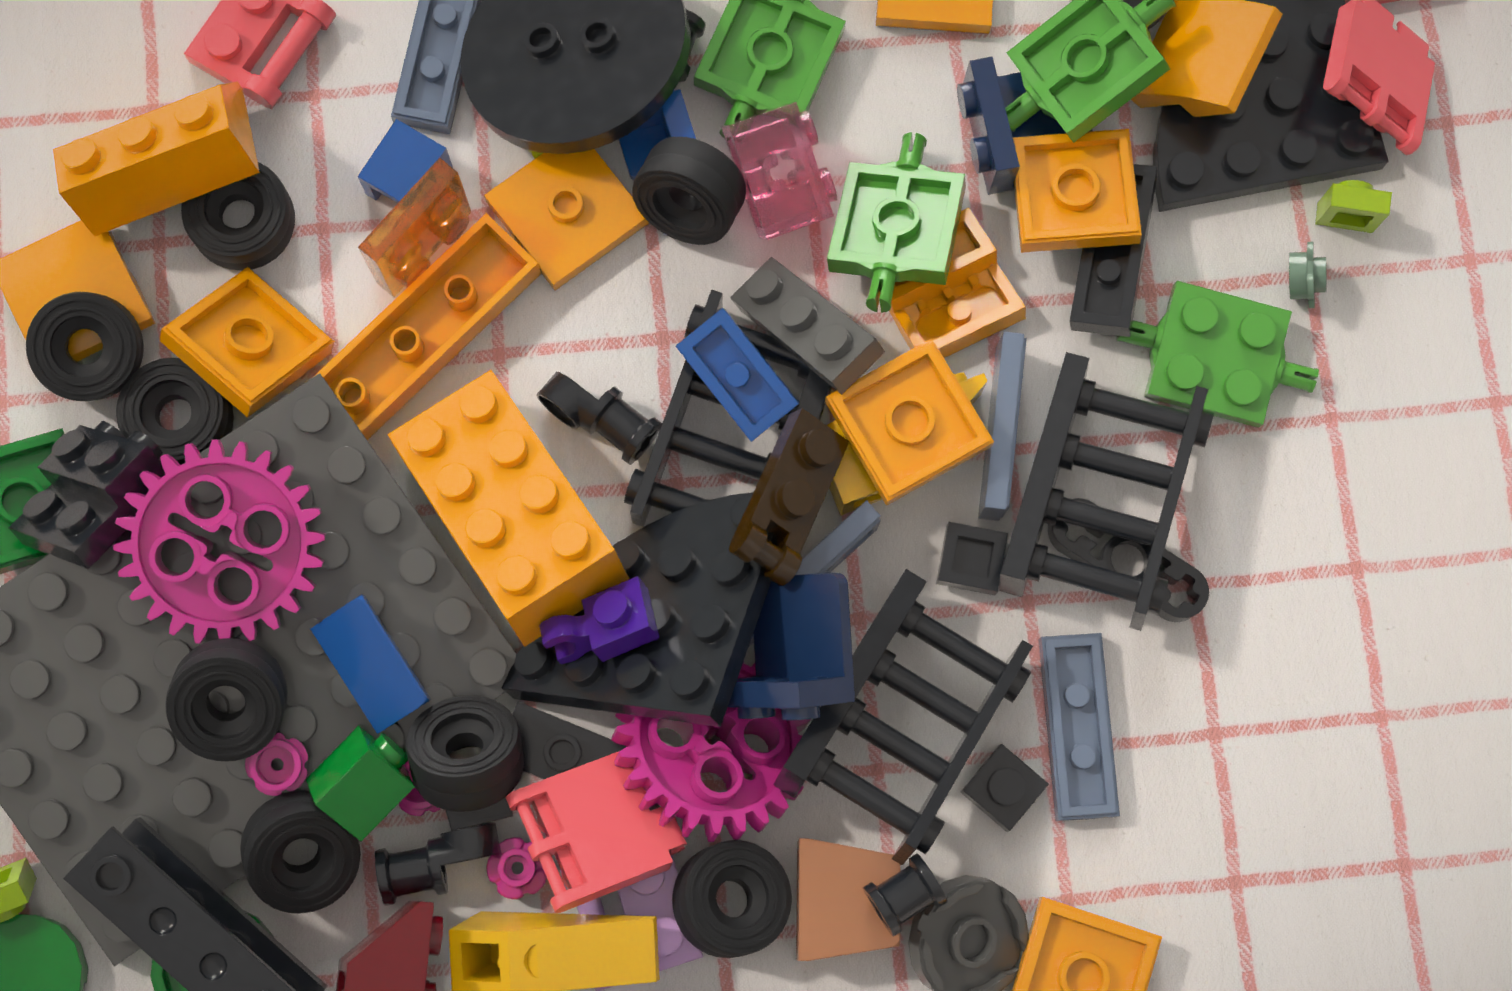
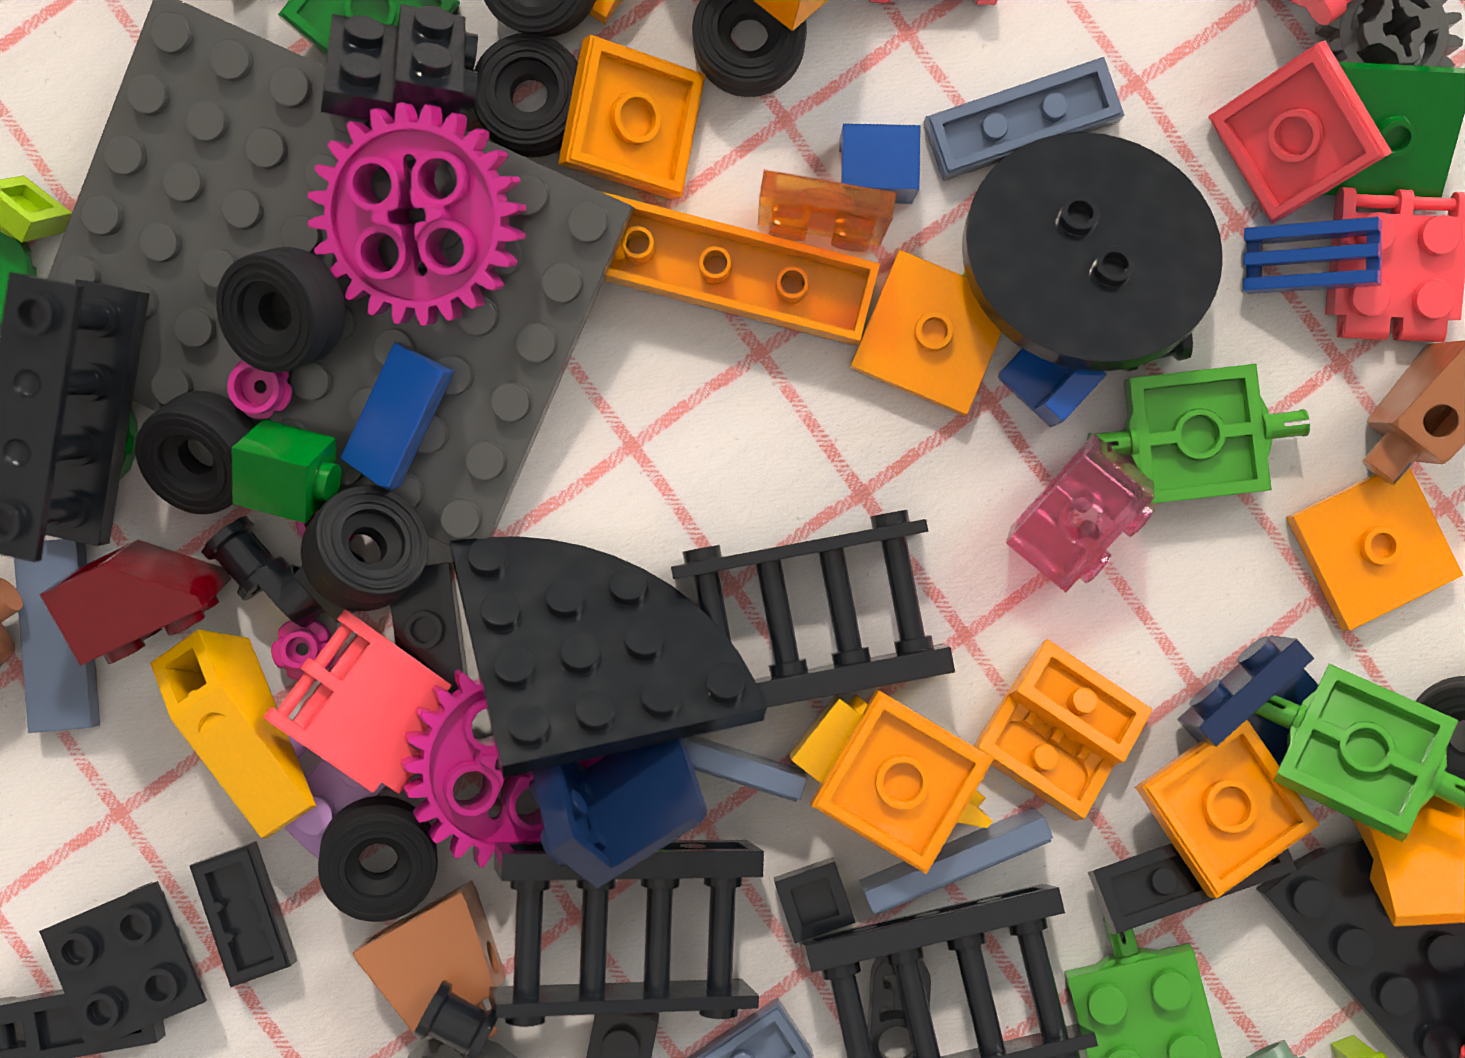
camera: 70 degrees right, 10 degrees up
light orange brick [387,370,629,647] -> none
black connector [536,371,662,465] -> none
dark purple plate [539,576,659,664] -> none
black tyre [632,137,746,245] -> none
blue plate [675,308,800,442] -> none
dark brown plate [729,408,849,586] -> none
dark grey plate [730,257,885,395] -> none
plate [827,132,966,313] -> none

